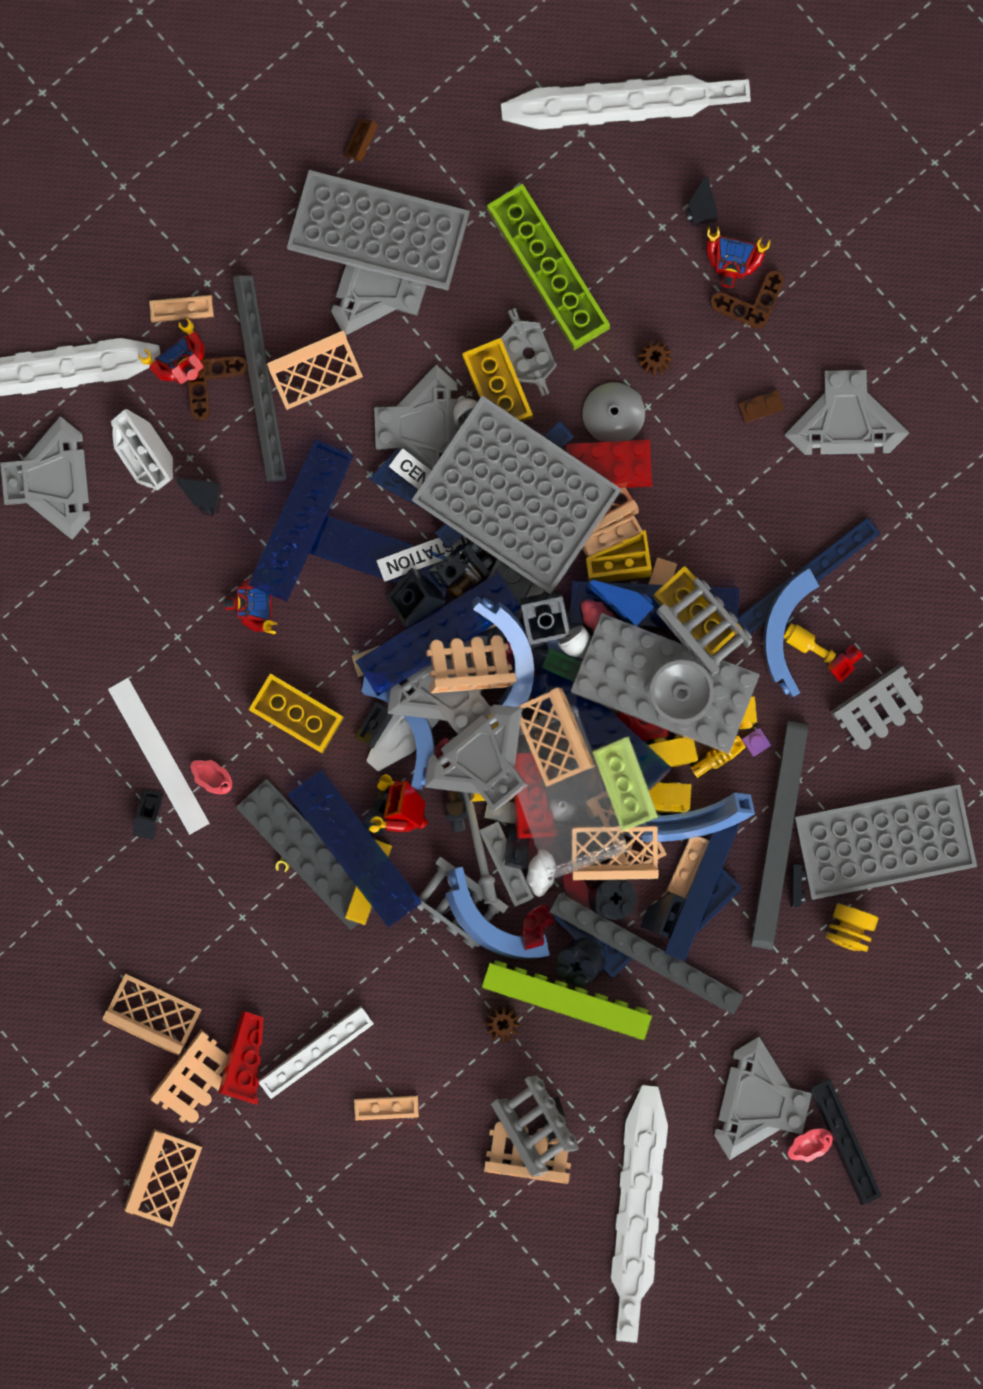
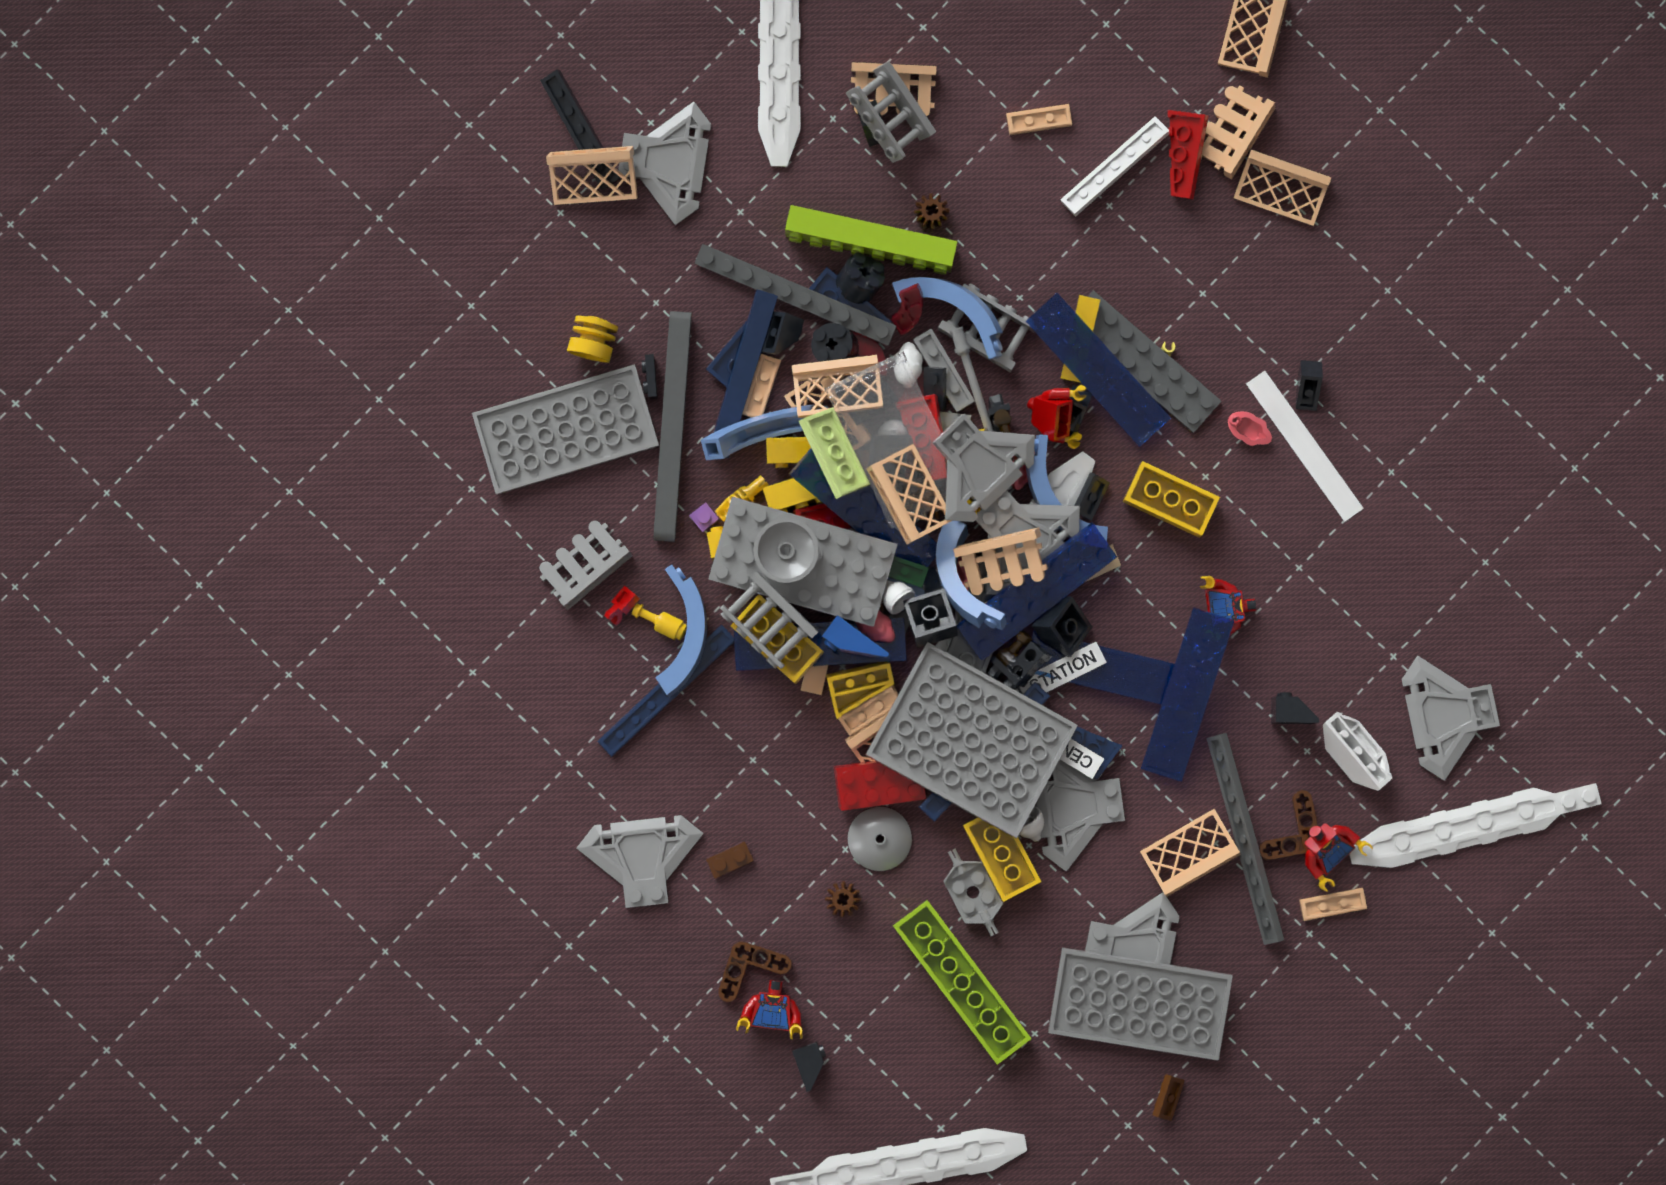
camera: 175 degrees right, 0 degrees up
coral arm [788,1128,833,1162] -> none
none -> light nougat fence [546,146,638,205]

